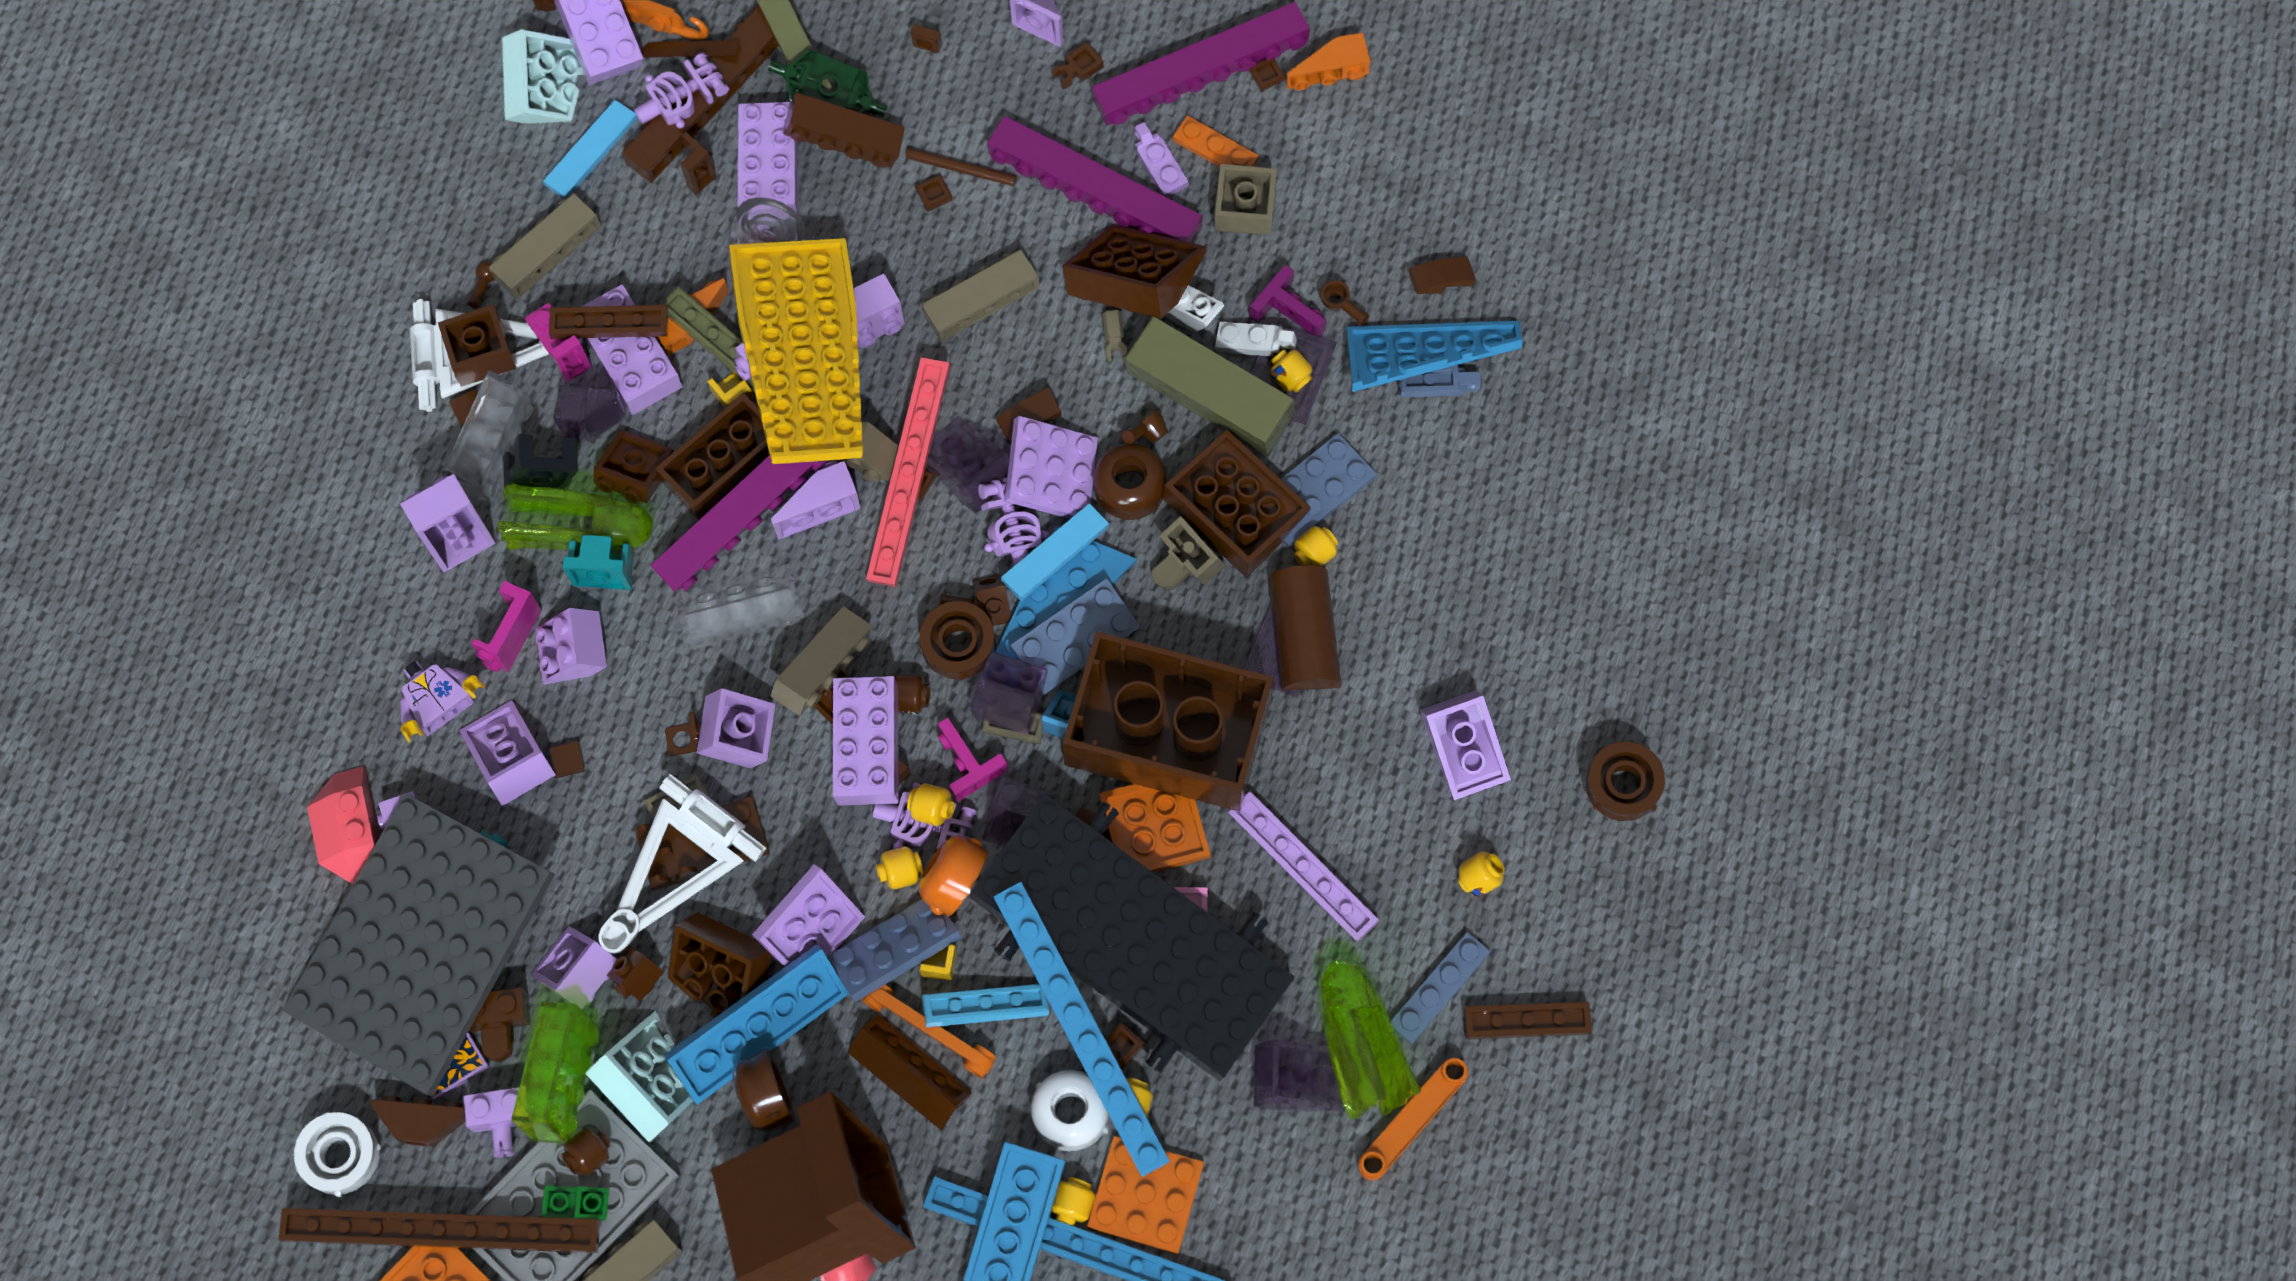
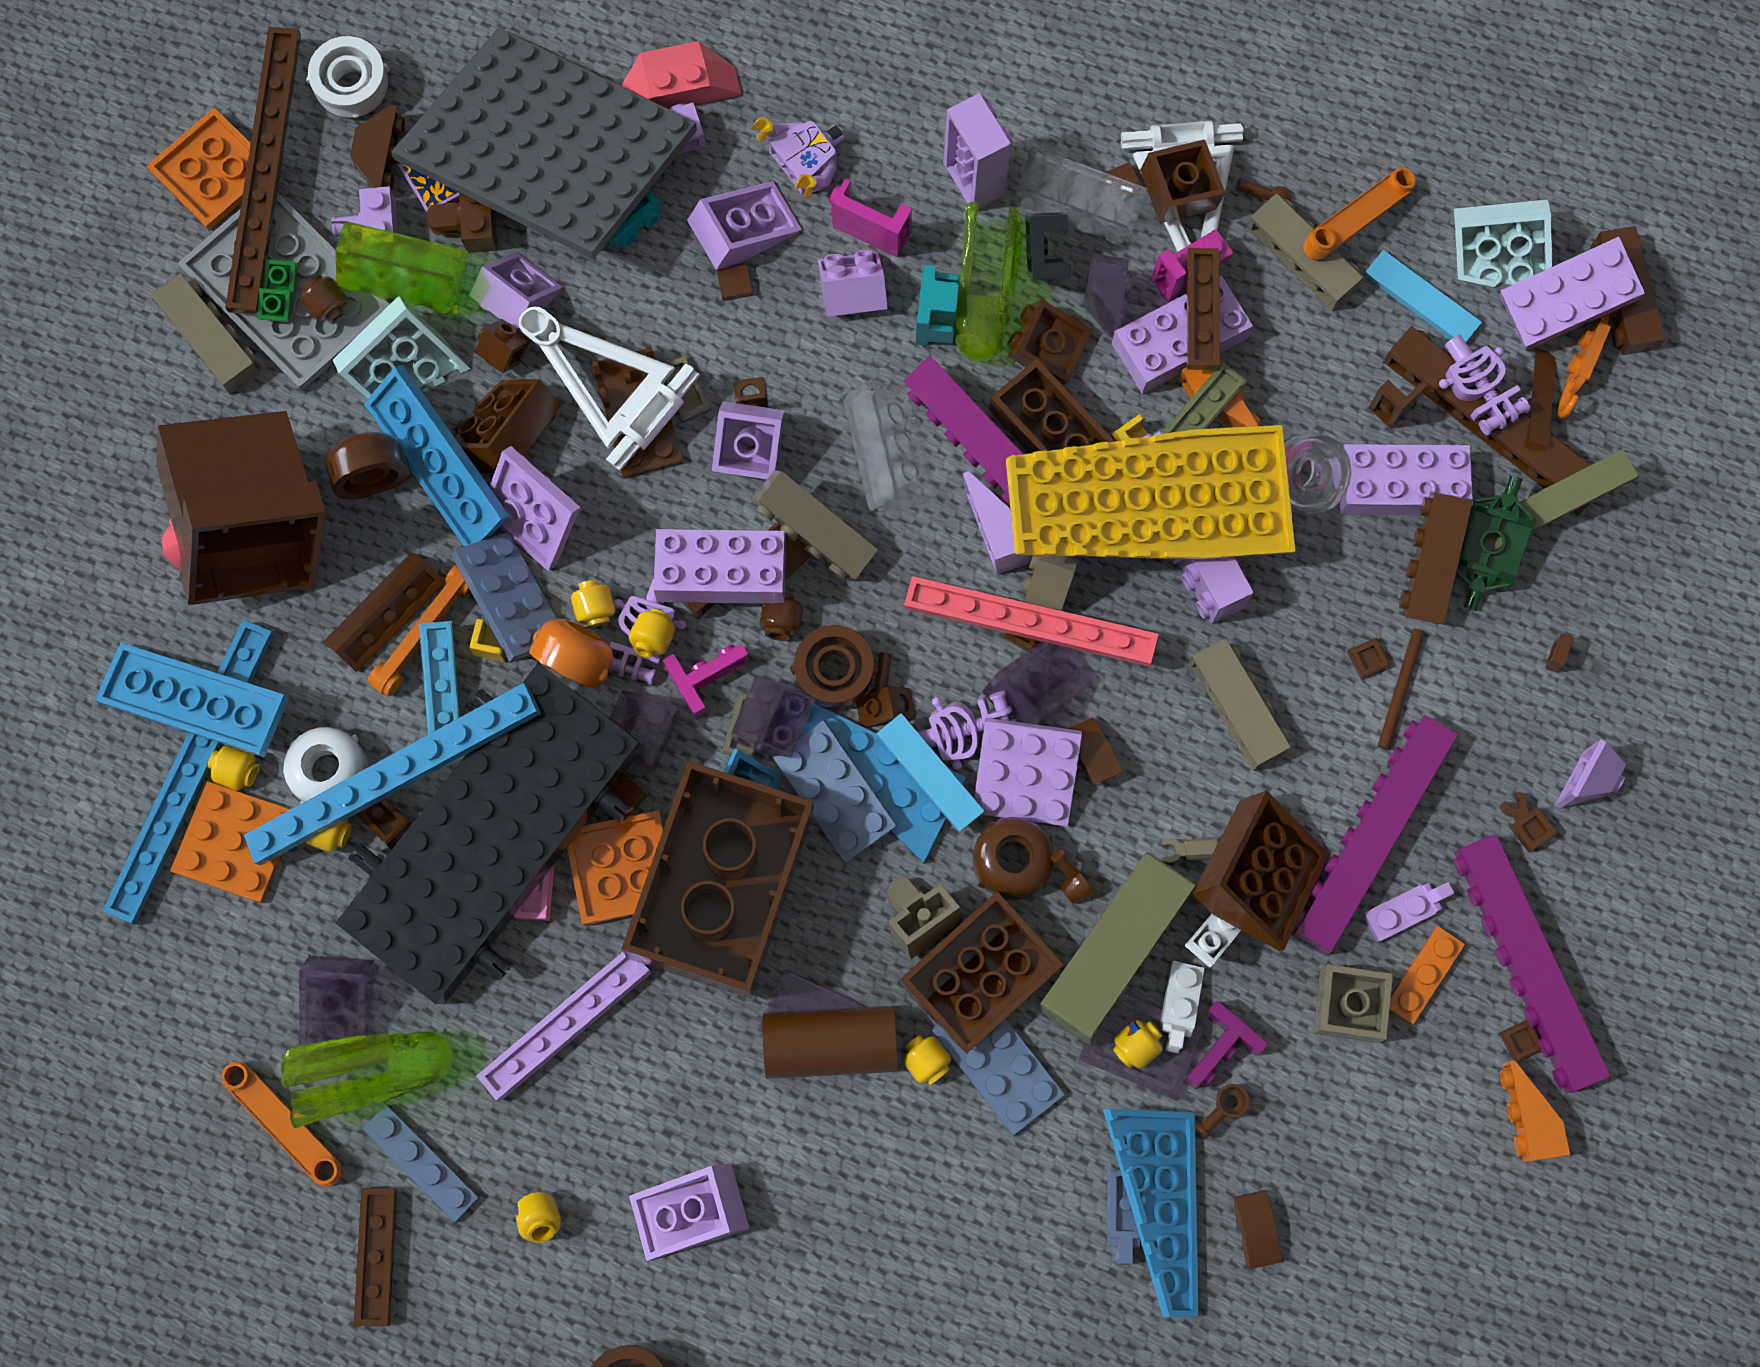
camera: 90 degrees right, 5 degrees up
none -> orange piece [1303,168,1416,260]

